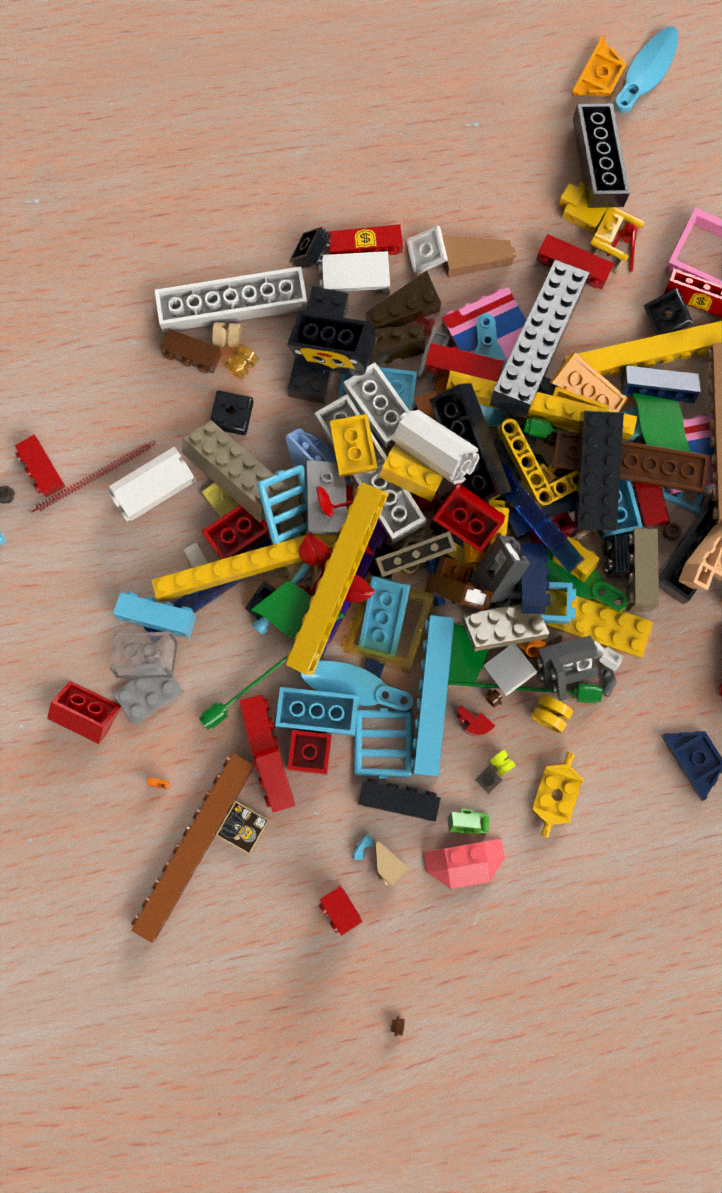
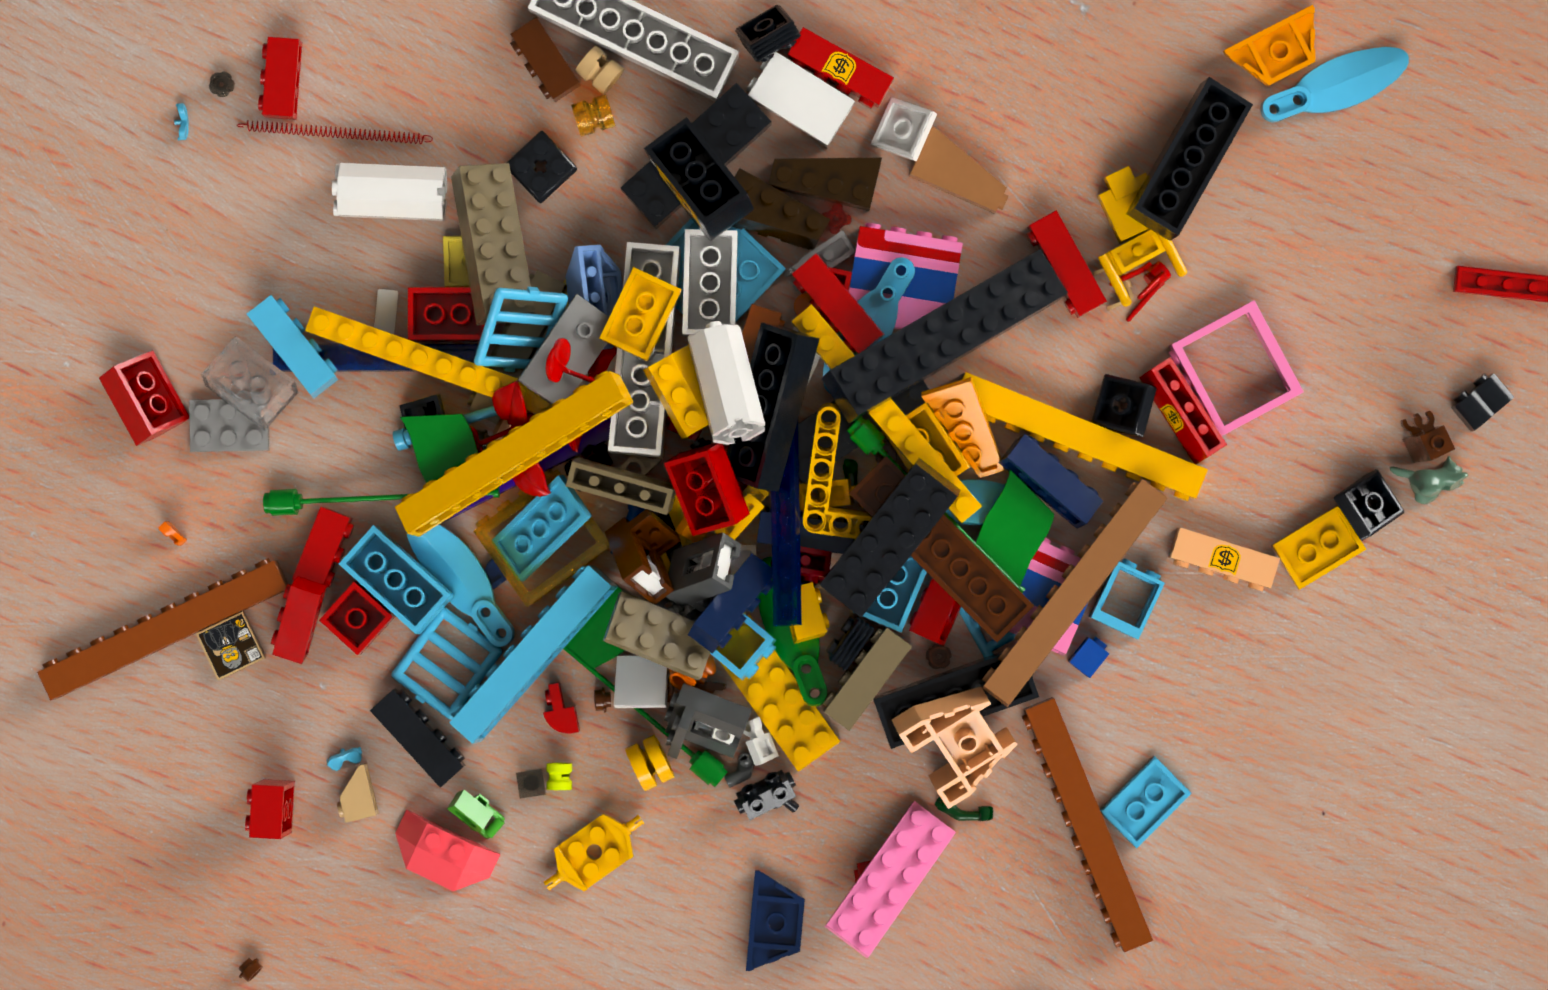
camera: 35 degrees right, 10 degrees up
none -> black brick [733,770,799,821]

